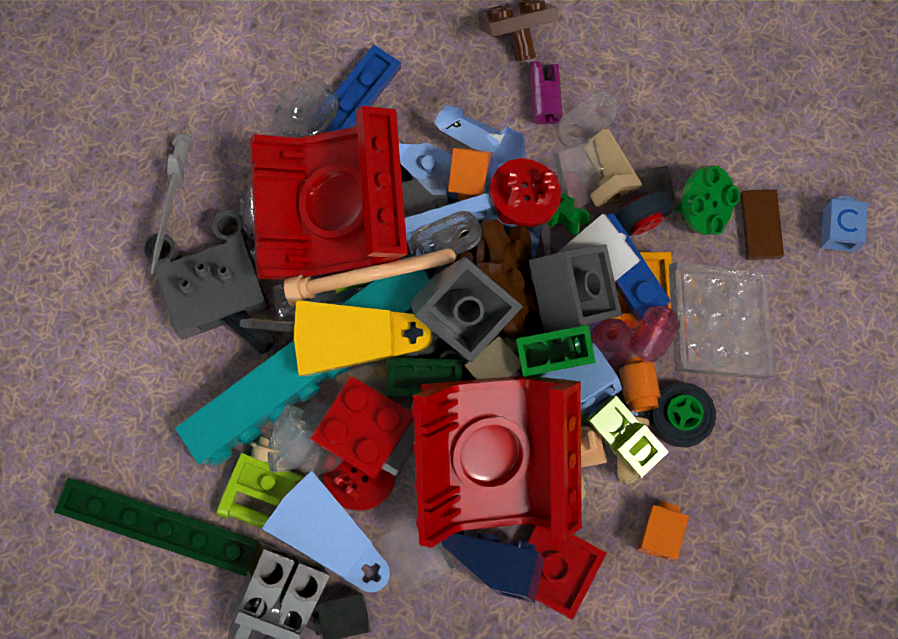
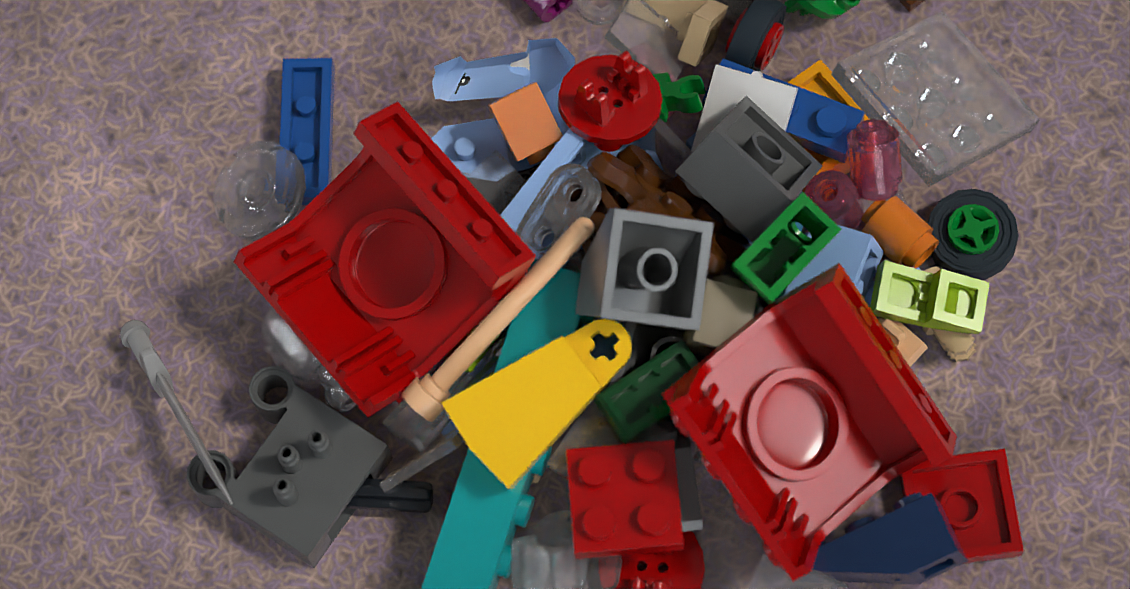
camera: 30 degrees left, 5 degrees down
orange brick [637,501,689,562] -> none

